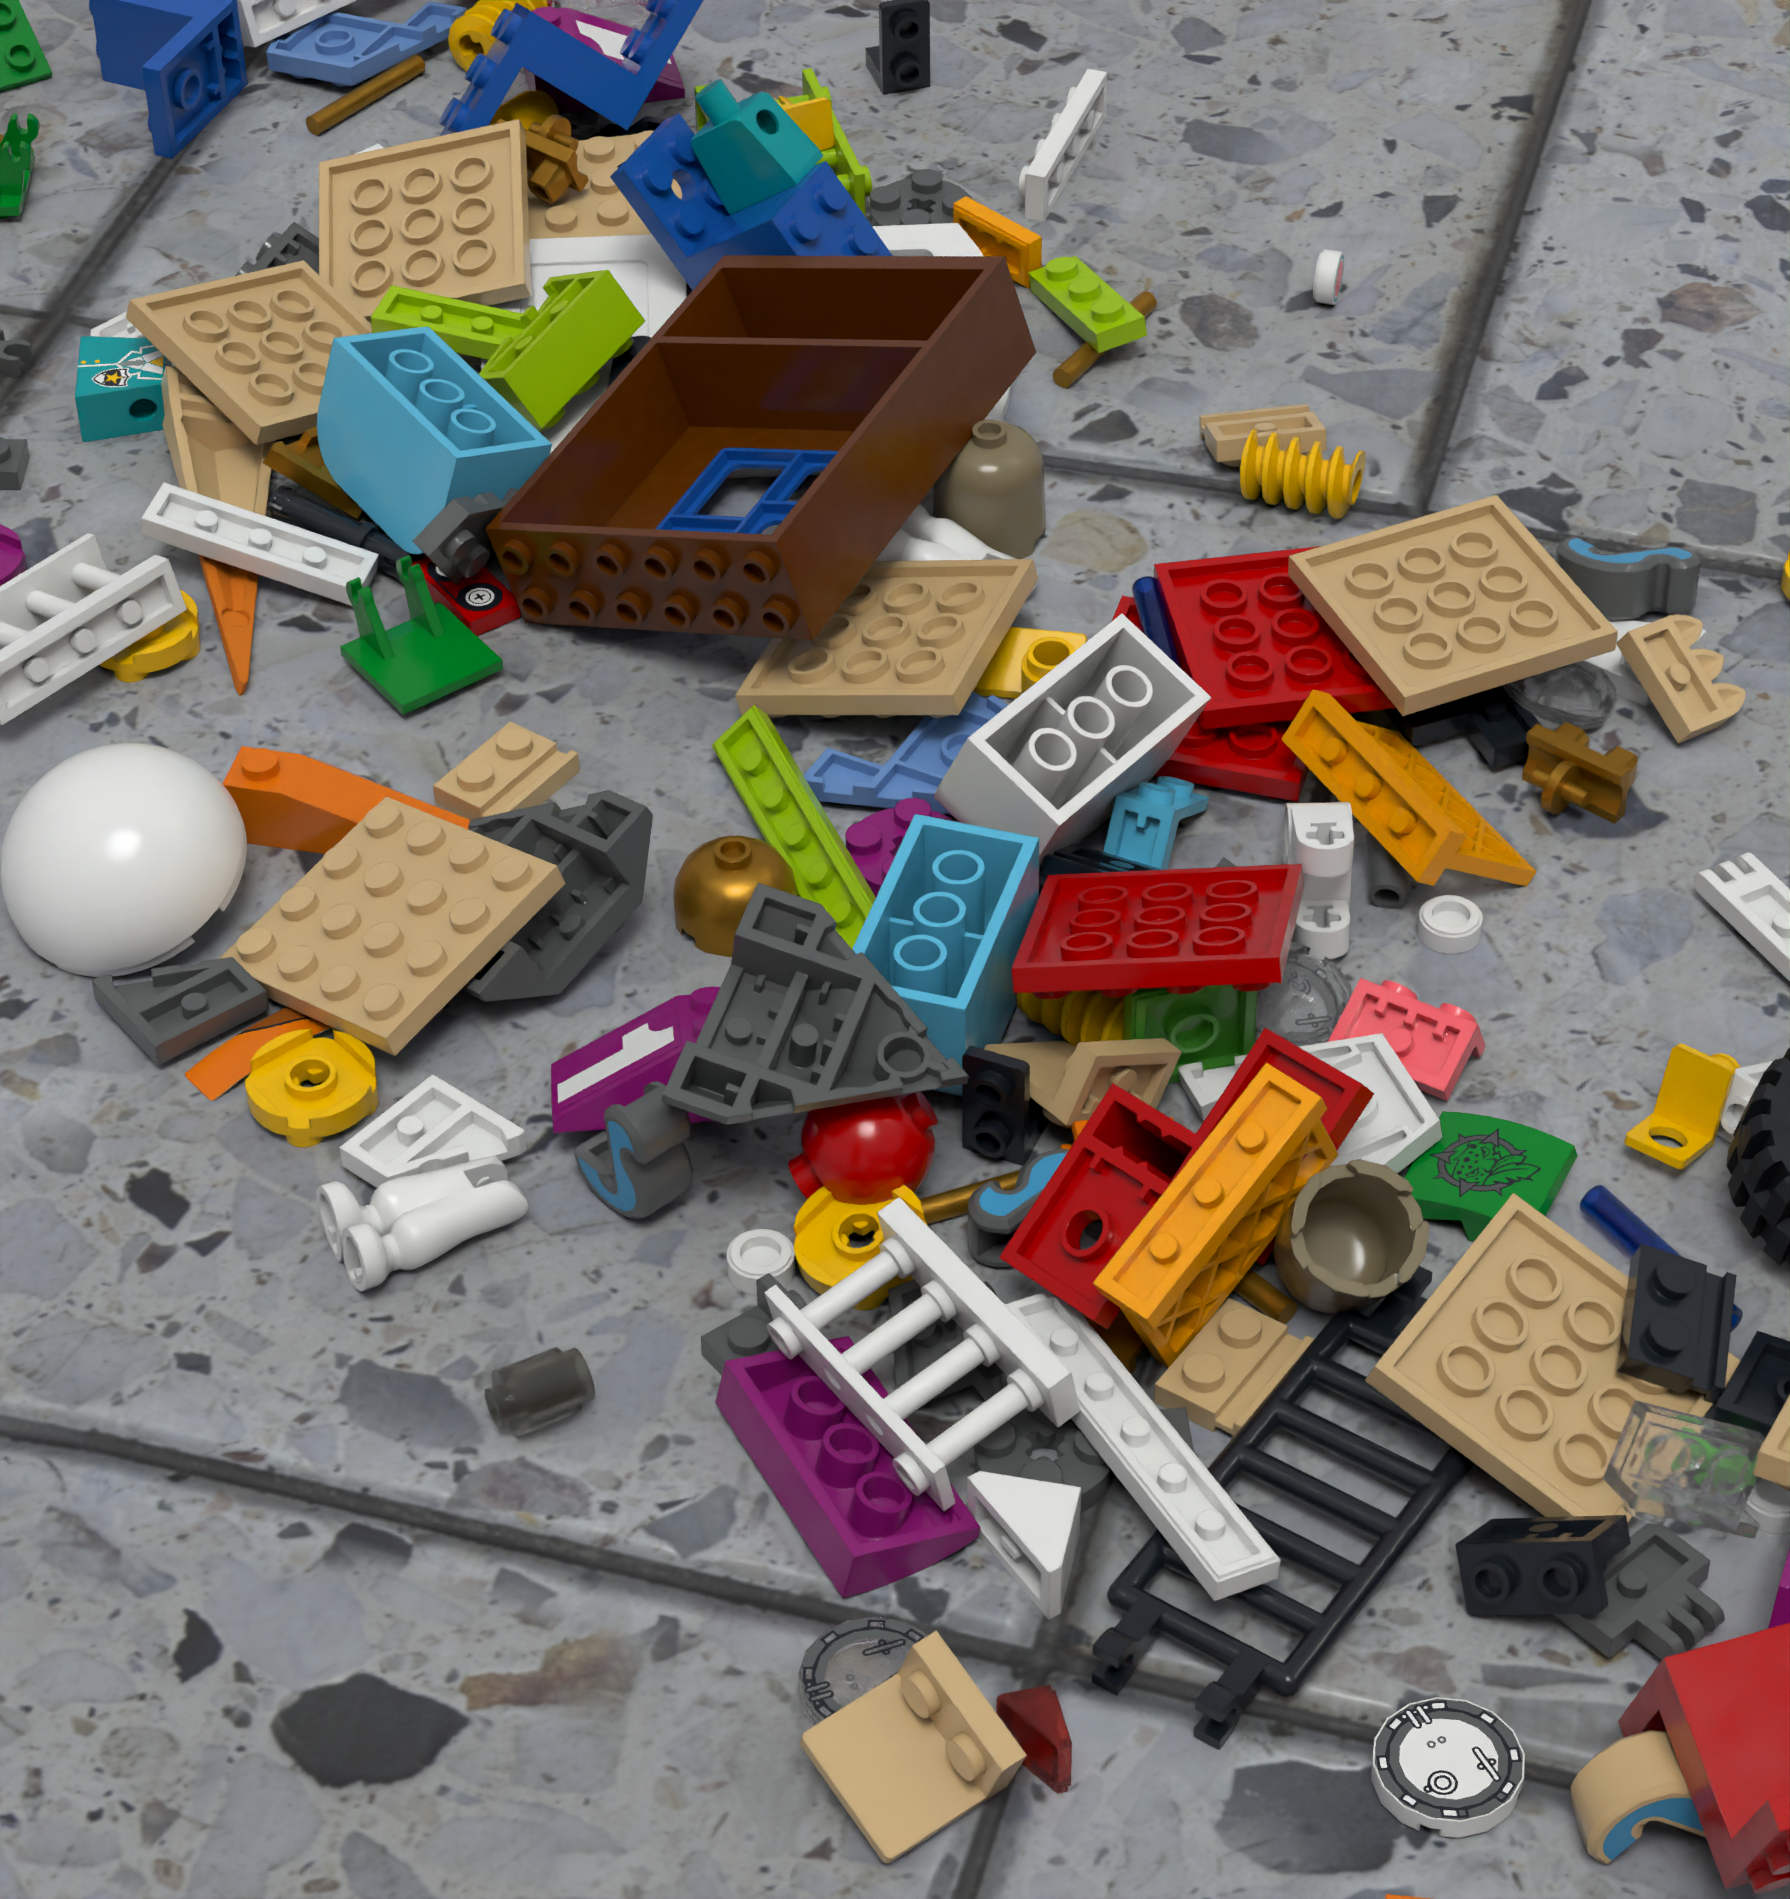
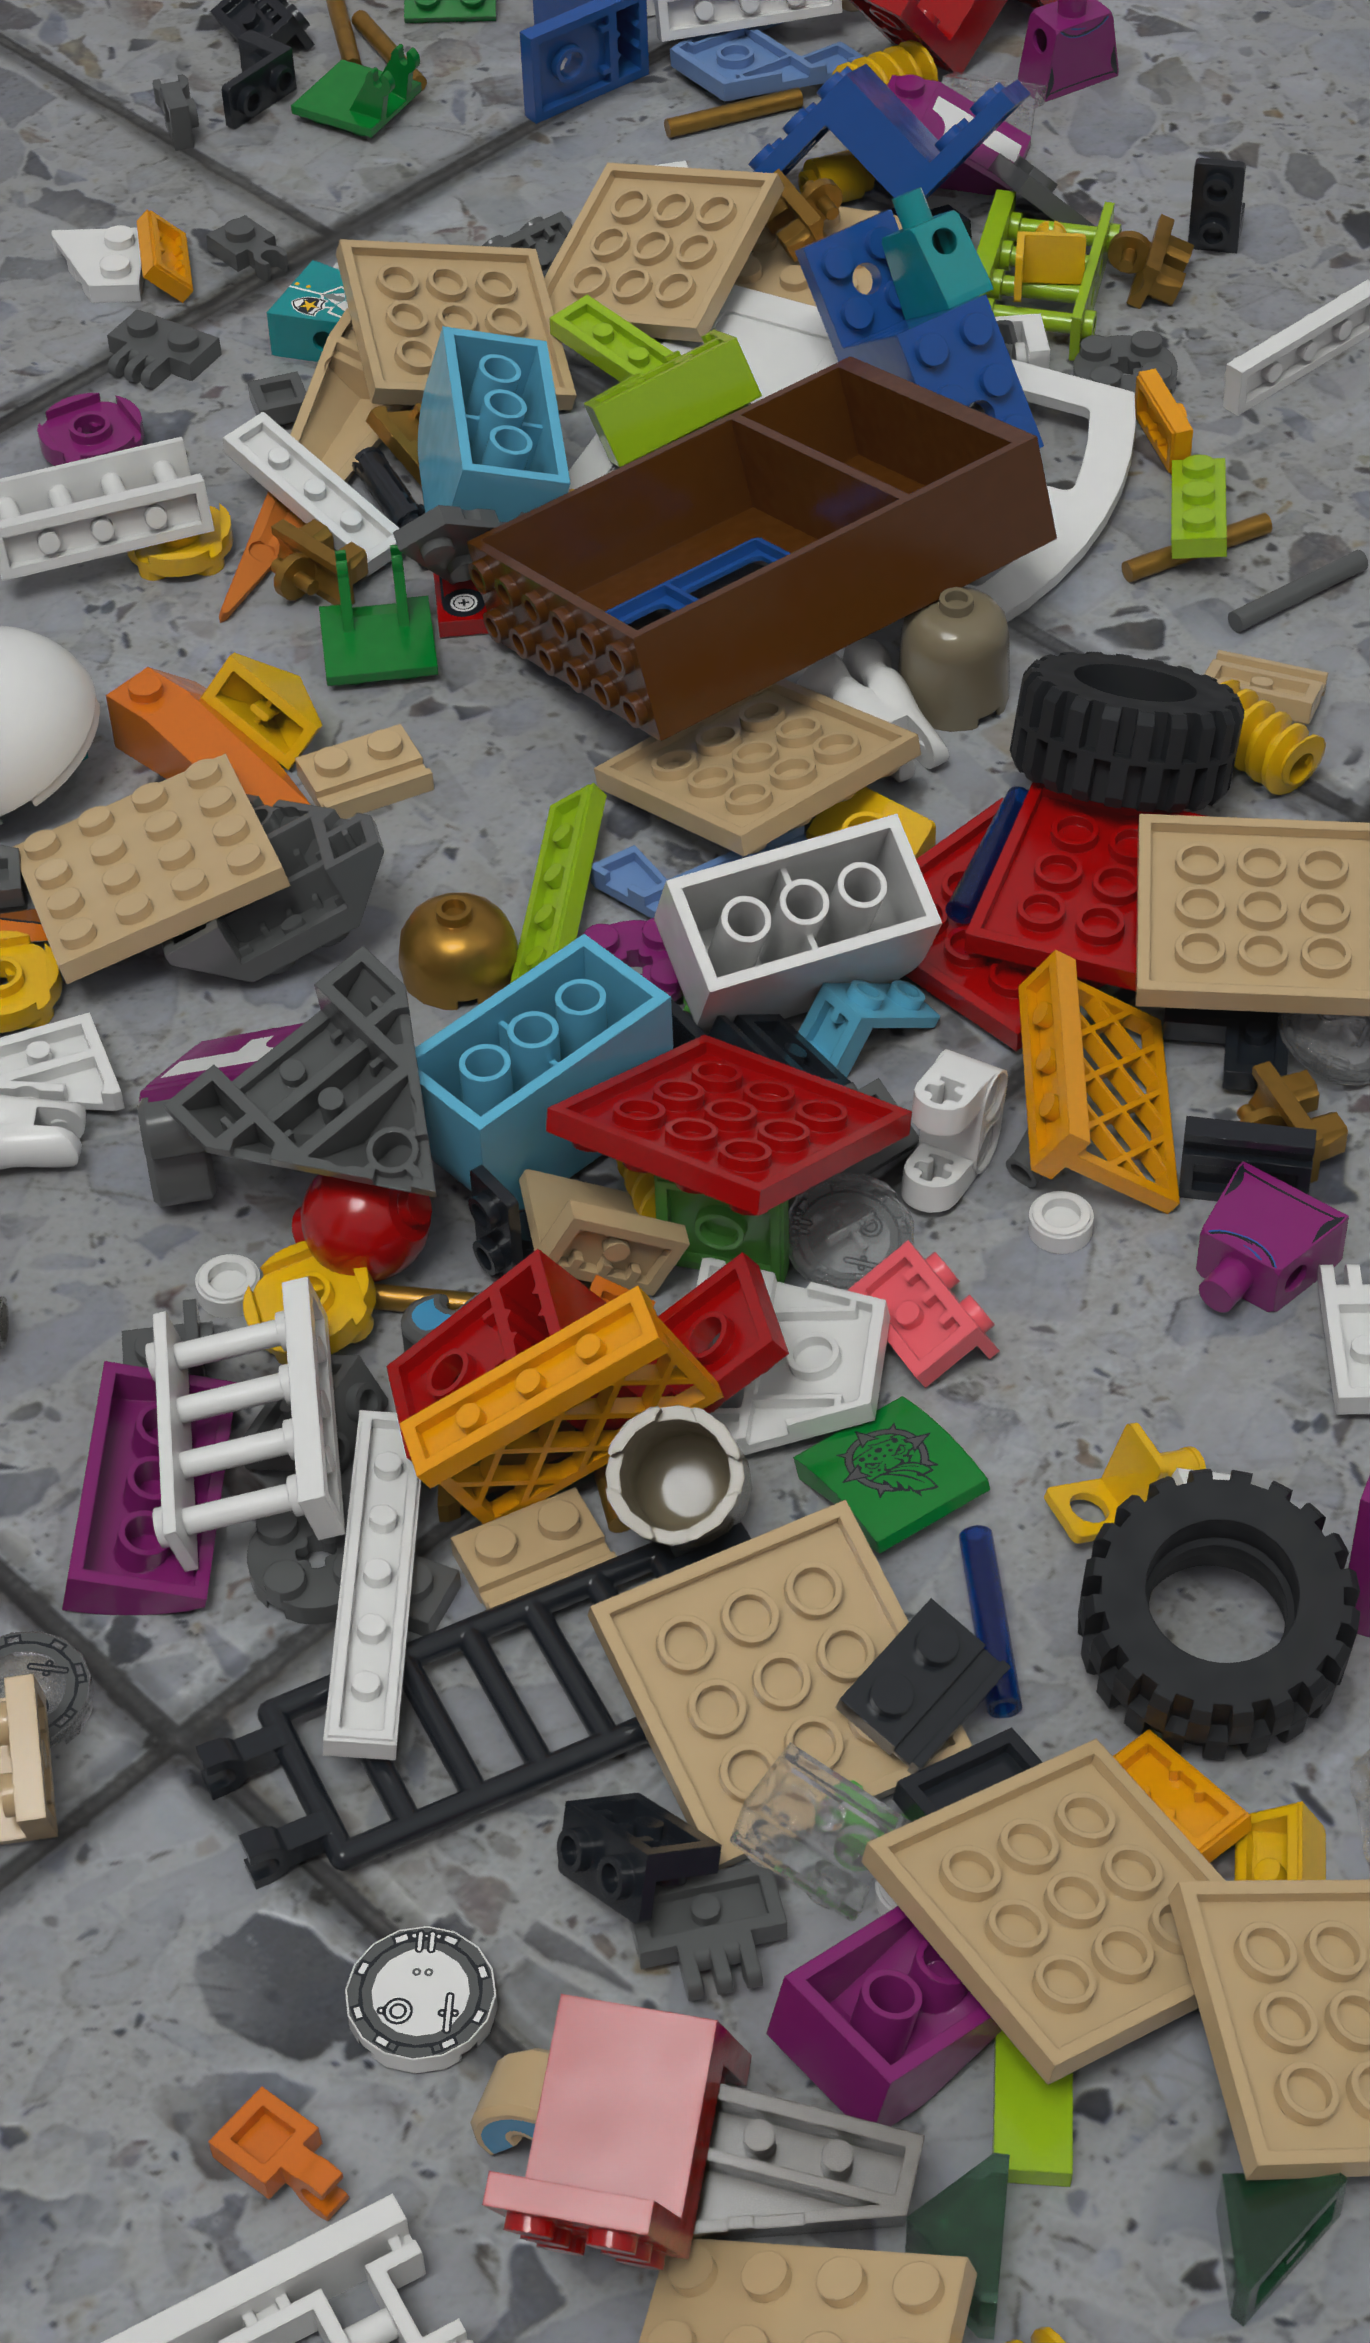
camera: 30 degrees right, 5 degrees up
white slope [967,1471,1081,1620] -> none
clear red slope [996,1685,1072,1794] -> none
none -> yellow slope [201,652,323,770]
none -> dark grey plate [247,371,306,426]
none -> pearl gold hips [271,519,369,605]
none -> dark grey wing [988,153,1095,226]
none -> black tyre [1010,652,1244,813]
none -> pearl gold hips [1107,214,1194,309]
none -> black plate [1179,1116,1317,1202]
none -> magenta torso [1196,1161,1349,1313]
none -> dark grey bar [1228,550,1368,632]

